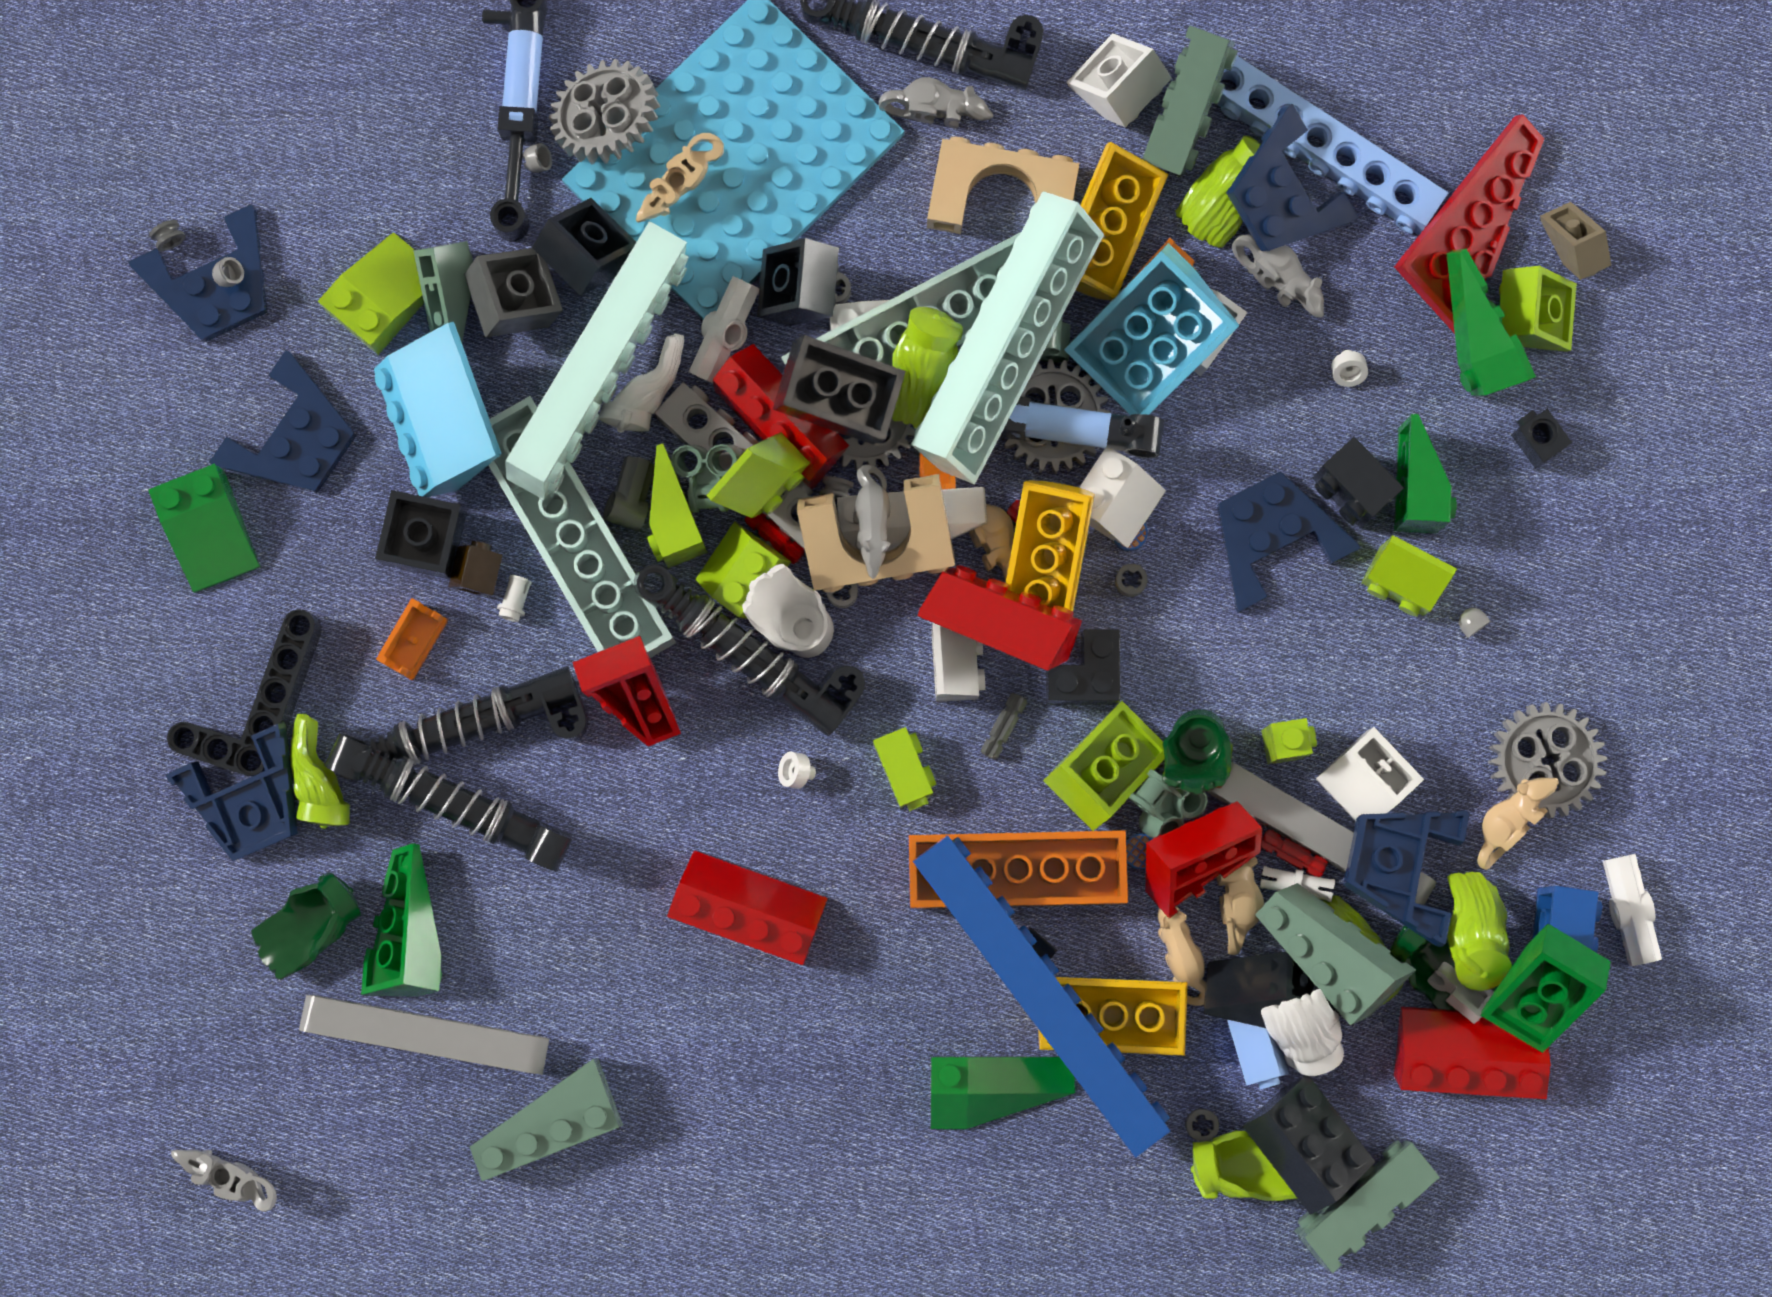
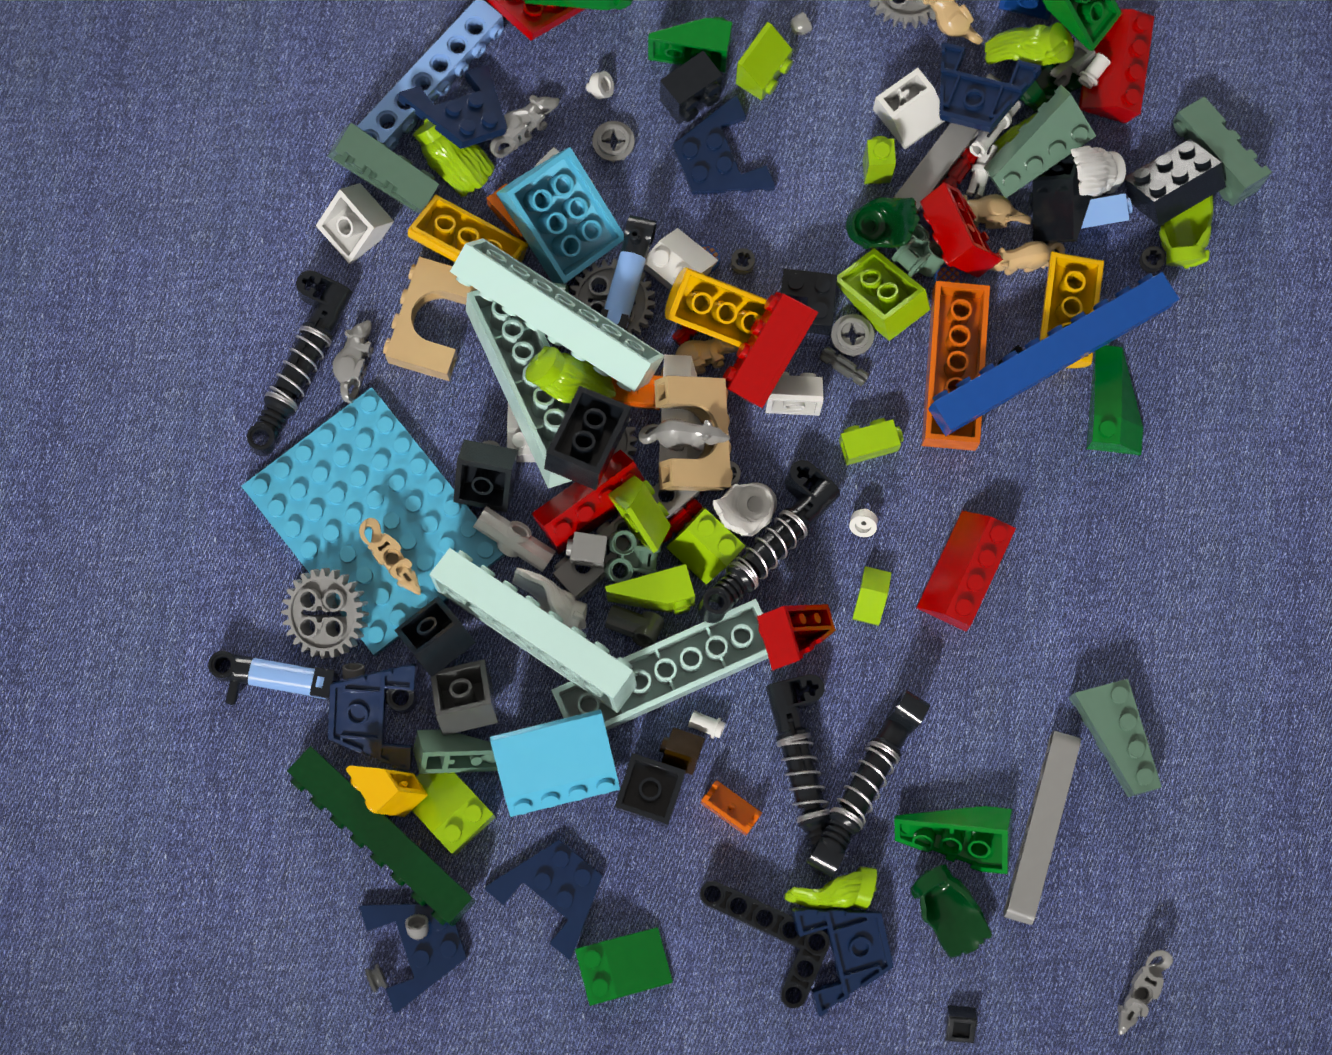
camera: 85 degrees left, 5 degrees down
light grey bush [820,476,854,500] -> none
none -> dark green brick [287,746,476,926]
none -> dark blue wing [328,663,417,772]
none -> yellow slope [346,766,428,817]
none -> light grey brick [566,532,608,568]
none -> light grey gear [592,121,635,163]
none -> light grey gear [831,314,874,357]
none -> lime slope [852,566,892,626]
none -> black slope [945,1005,978,1043]
none -> white pin [970,100,1021,157]
none -> white pin [1078,53,1111,89]

